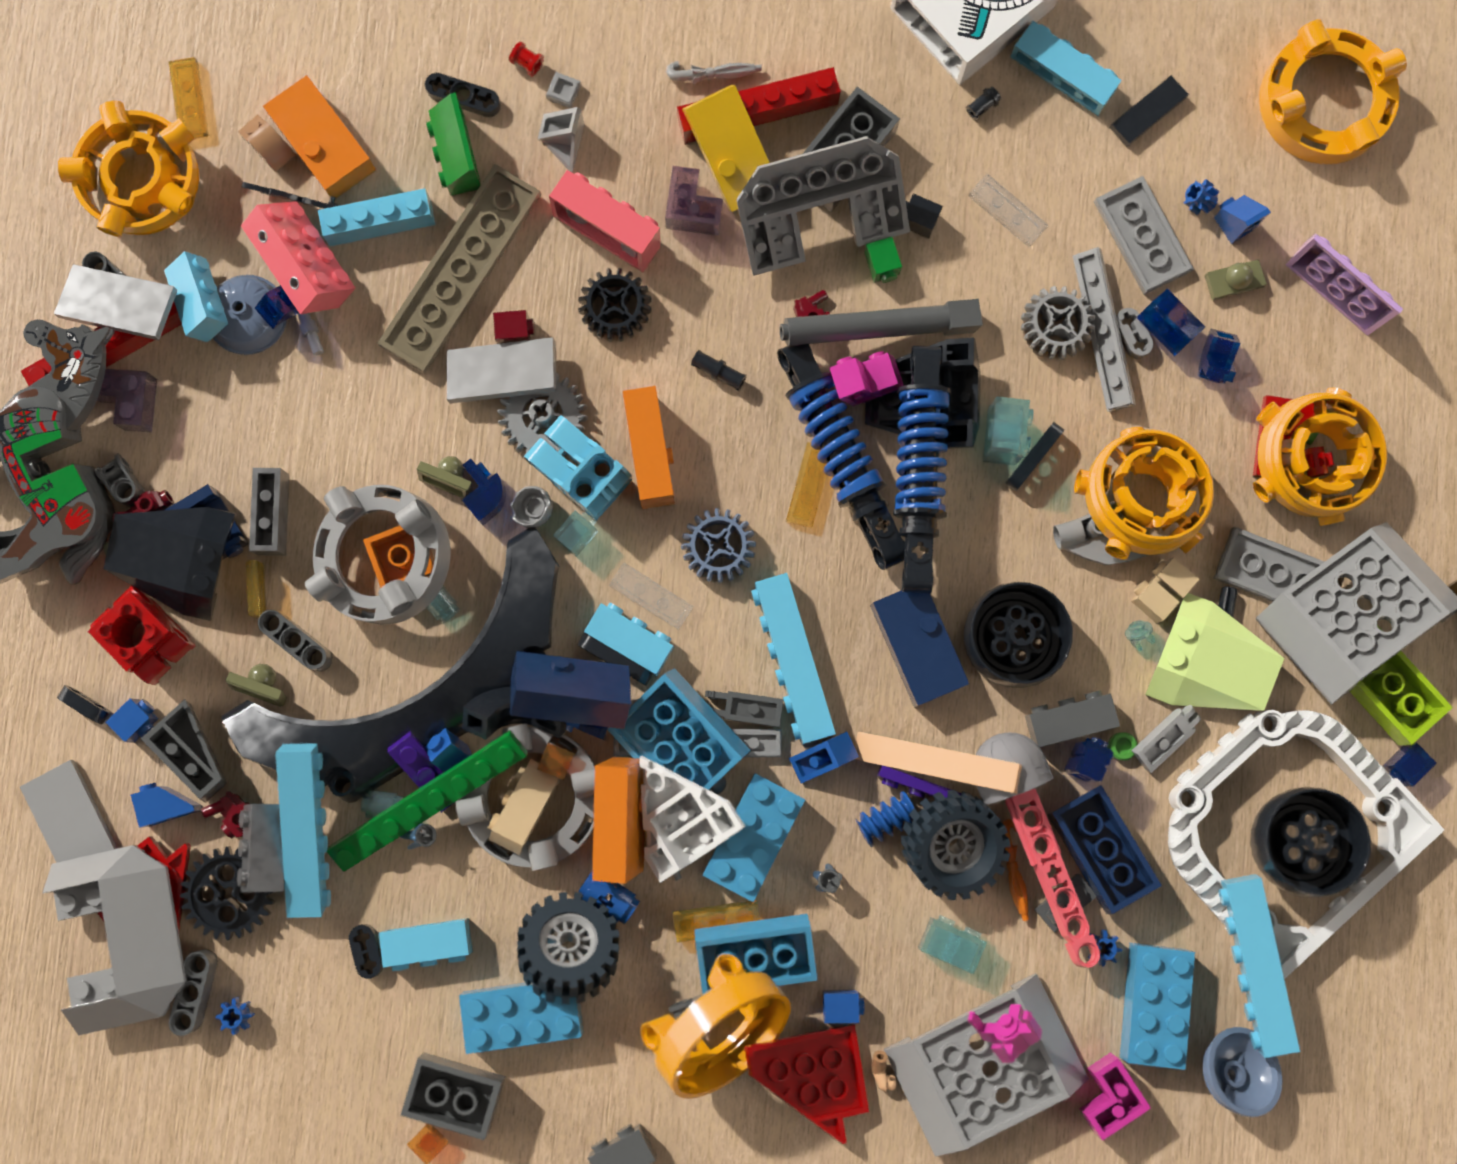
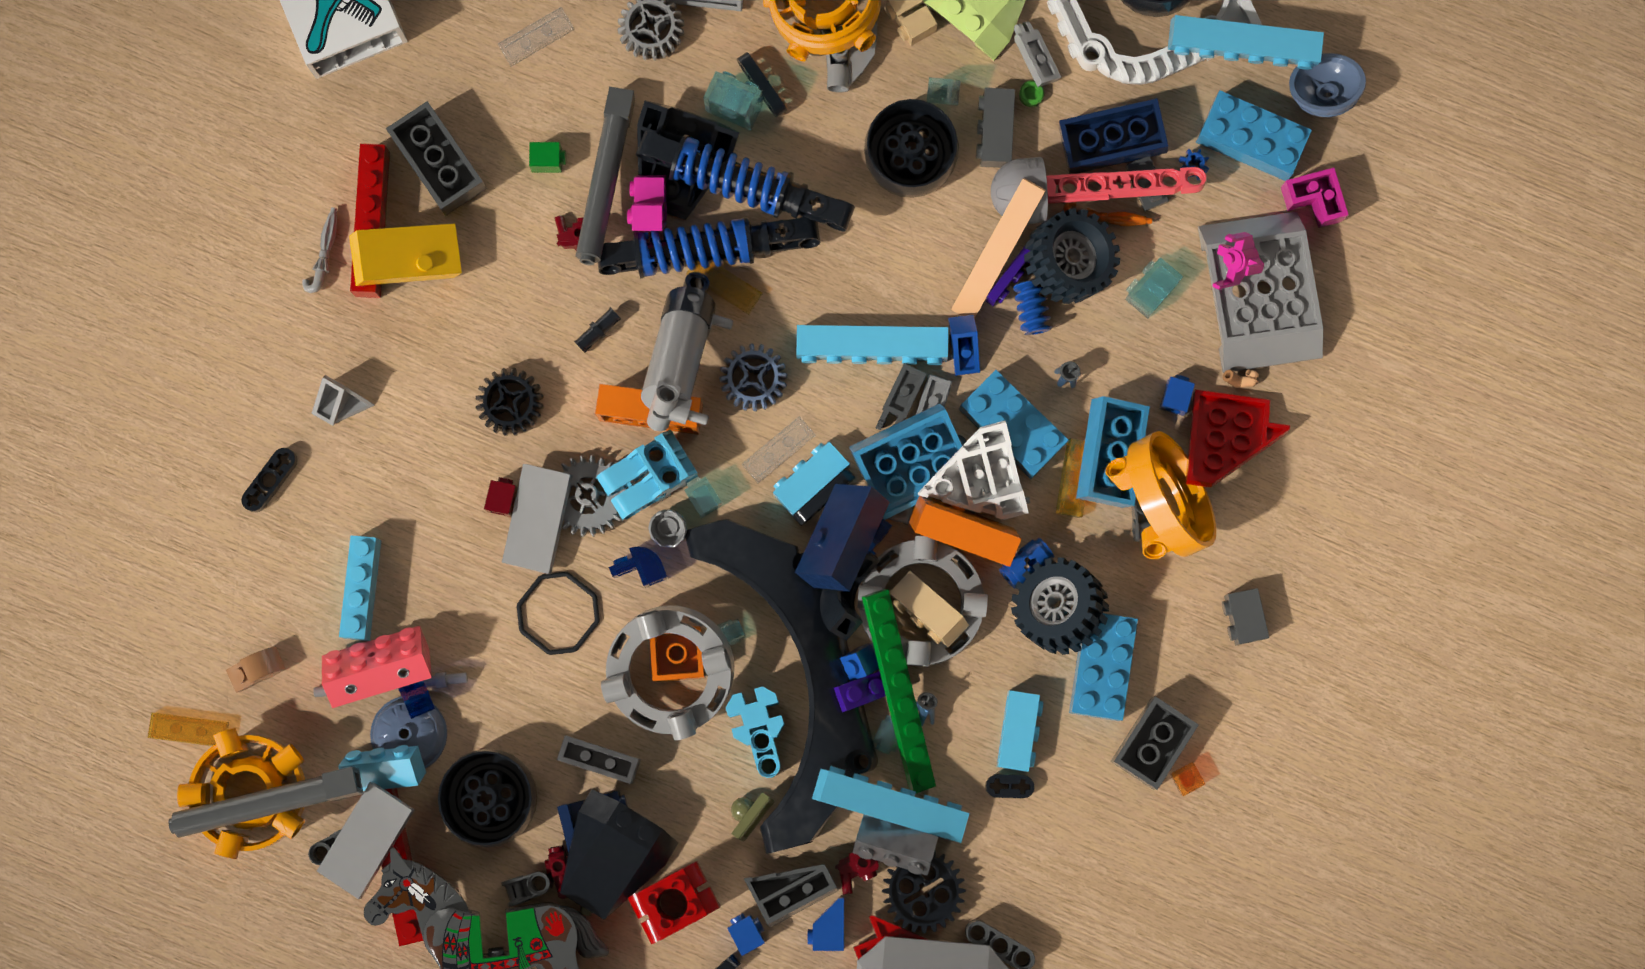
camera: 70 degrees left, 0 degrees up
brick [97,369,157,432] -> none
blue gear [216,997,255,1035] -> none
black piece [242,182,341,209] -> none
clear yellow tile [246,560,266,619] -> none
dark grey beam [258,610,333,671] -> none
orange brick [263,75,376,198] -> none
dark tan plate [378,164,541,373] -> none
olive tile [417,456,473,500] -> none
green slope [426,92,481,196] -> none
red bush [509,41,544,77] -> none
clear orange plate [537,743,575,780] -> none
light grey tile [546,72,581,108] -> none
coral piece [549,170,661,272] -> none
brick [665,166,723,236] -> none
light grey slope [736,136,910,276] -> none
dark blue brick [870,590,969,707] -> none
black brick [905,193,943,238] -> none
black pin [966,87,1001,120] -> none
clear blue brick [1064,737,1114,782] -> none
clear light blue plate [1125,620,1155,651] -> none
none -> dark grey brick [168,766,364,838]
none -> black wheel [438,749,537,847]
none -> black piece [516,572,600,655]
none -> light grey piece [641,272,733,431]
none -> medium azure connector [726,687,785,778]
none -> clear light blue brick [927,77,961,106]

